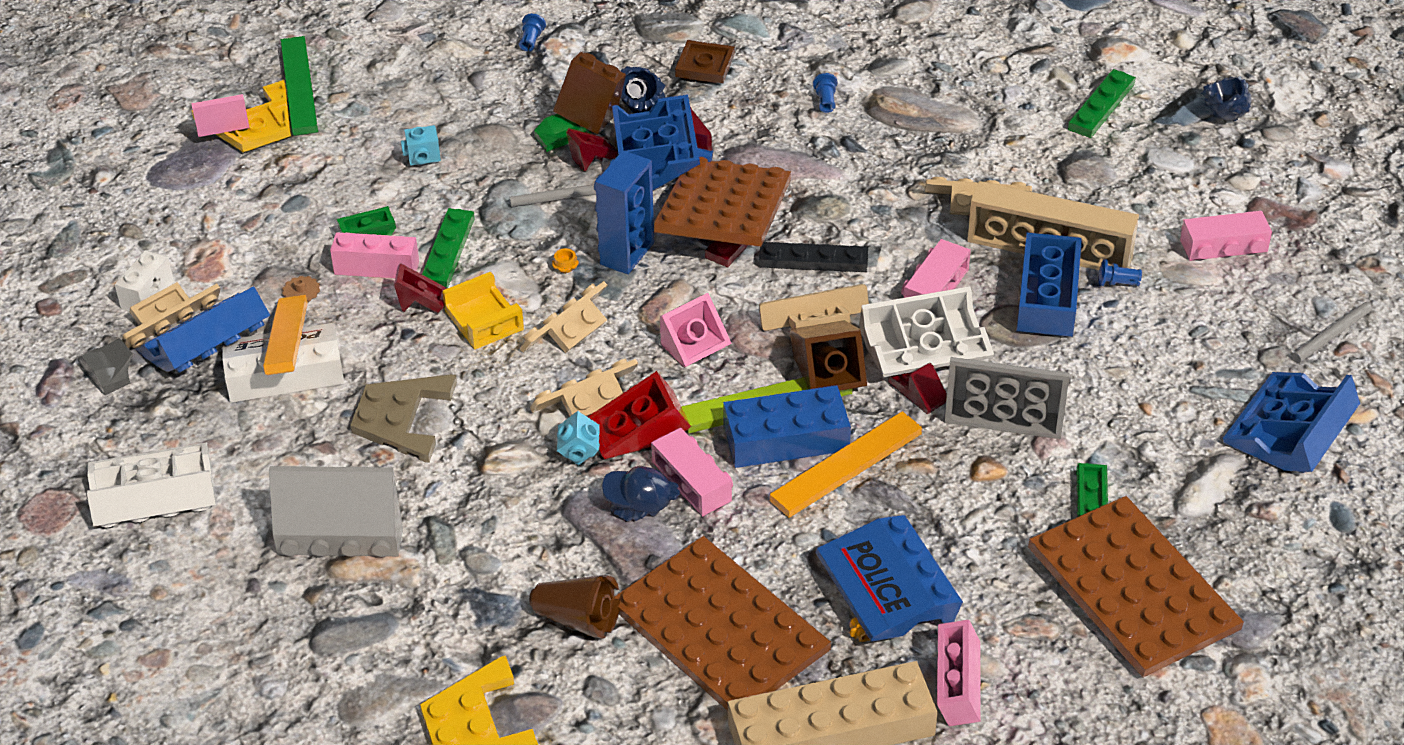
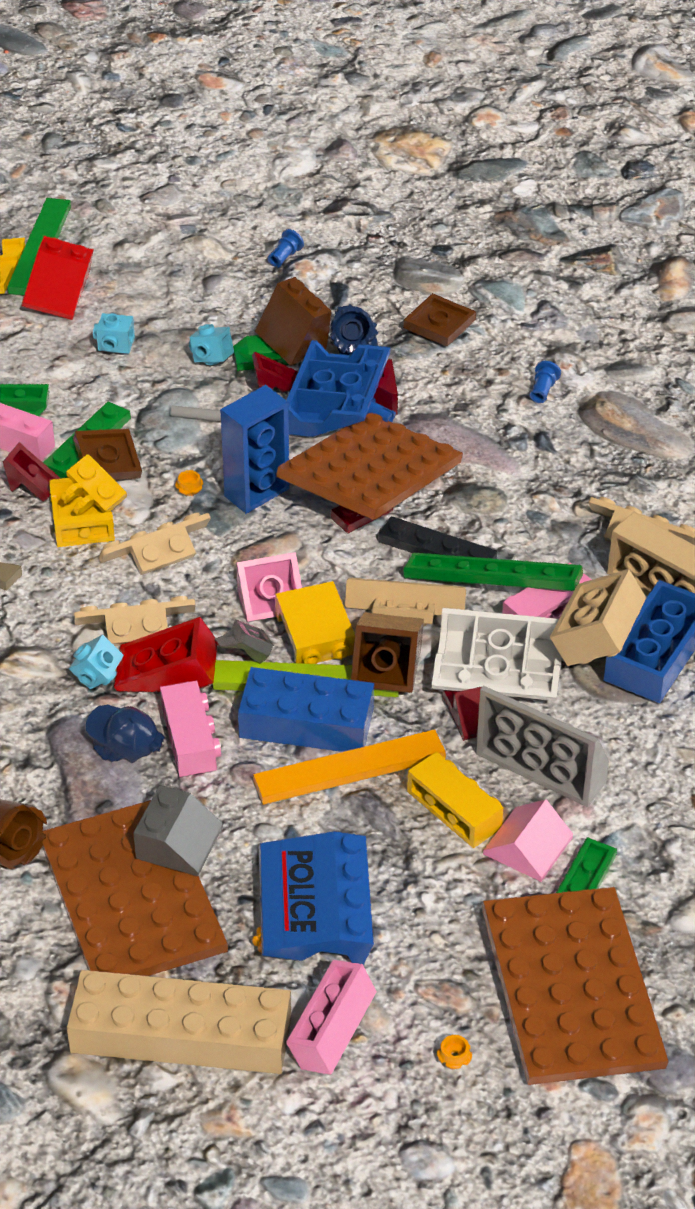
camera: 20 degrees right, 0 degrees up
none -> red slope [22,236,94,320]
none -> yellow hinge [61,454,127,516]
none -> reddish brown plate [73,428,142,480]
none -> dark grey slope [134,785,223,876]
none -> medium azure brick [189,324,234,365]
none -> dark grey slope [215,619,274,663]
none -> yellow panel [275,581,355,664]
none -> green tile [403,553,583,591]
none -> yellow brick [407,751,504,849]
none -> light orange plate [437,1035,472,1069]
none -> bright pink slope [483,799,573,882]
none -> tan brick [550,569,646,666]

